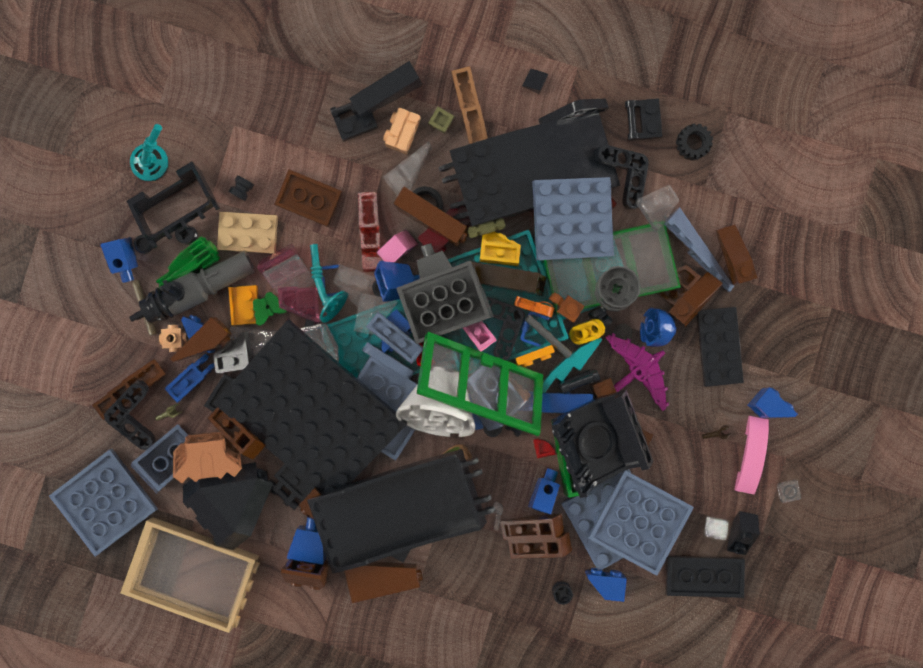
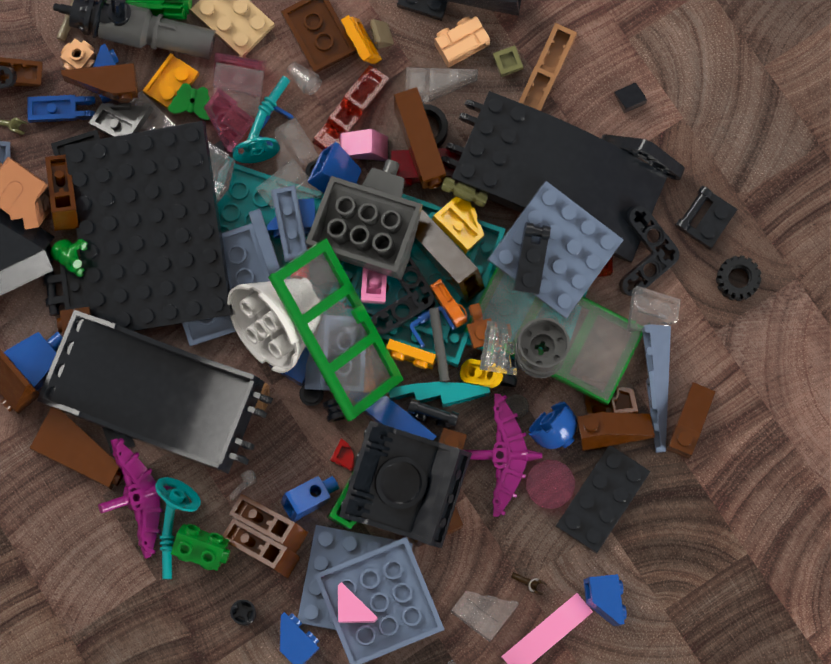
camera: 40 degrees right, 10 degrees down
none -> green piece [51,239,88,277]
none -> magenta bar [98,438,172,559]
none -> teal dish [155,477,201,579]
none -> green brick [171,523,231,571]
none -> clear cone [286,62,322,95]
none -> bright pink slope [338,582,378,623]
none -> light orange plate [341,15,382,65]
none -> dark tan slope [370,19,394,49]
none -> clear wing [450,591,519,642]
none -> clear wing [480,321,517,375]
none -> black plate [513,222,551,295]
none -> clear pink tile [526,460,575,509]

